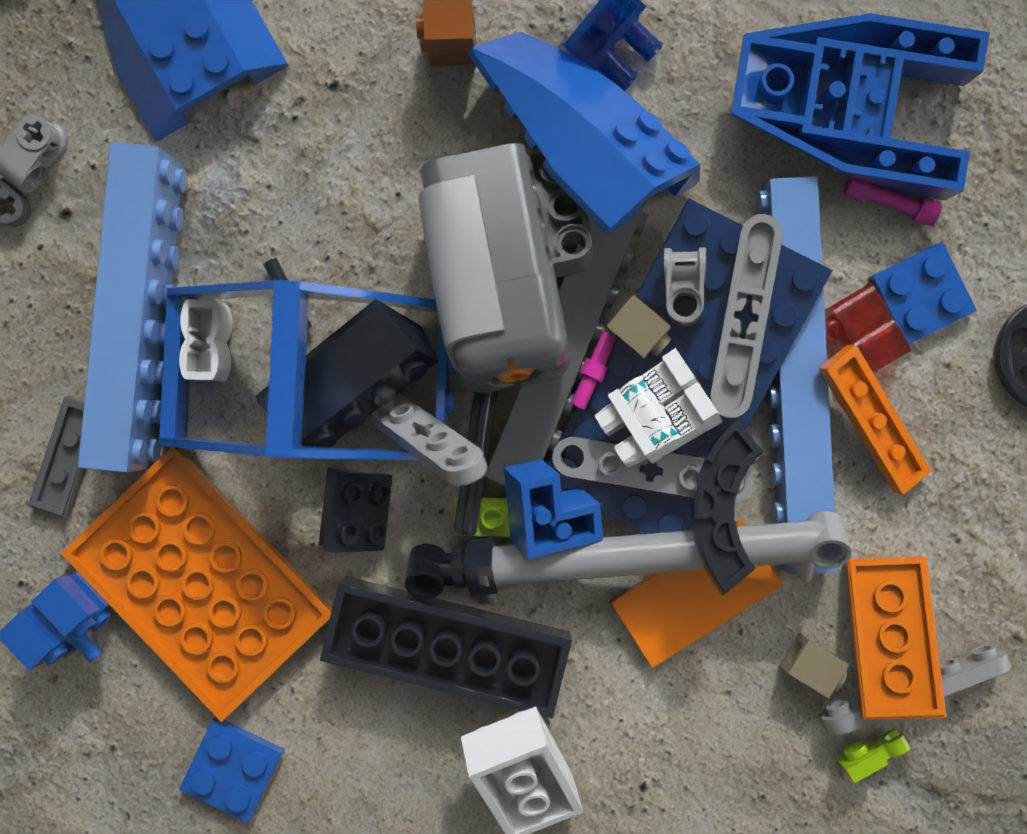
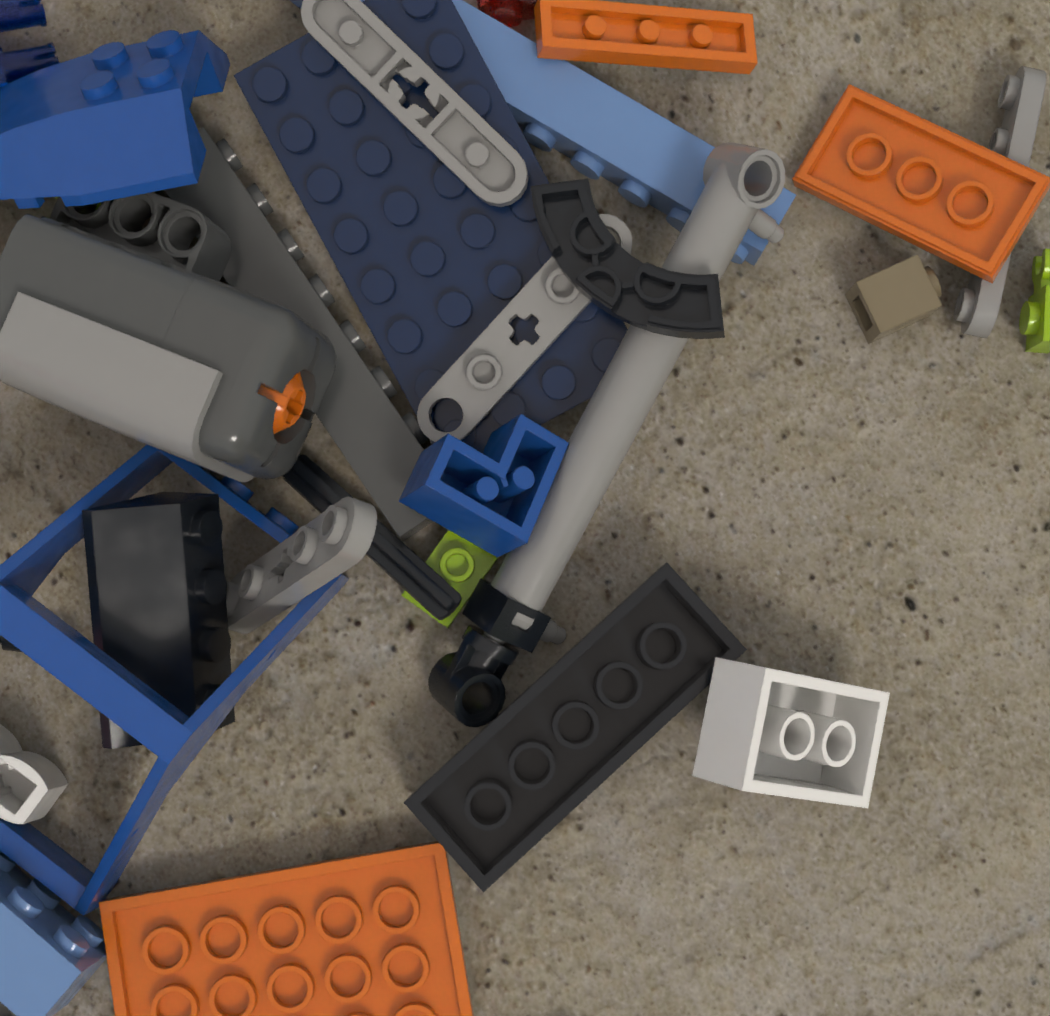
camera: 60 degrees left, 5 degrees down
black bracket [319,468,392,553] -> none
dark pink bar [571,332,617,410] -> none
white hips [595,348,722,467] -> none
dark tan brick [607,295,672,359] -> none
orange tile [610,519,783,668] -> none
light grey piece [664,247,706,327] -> none

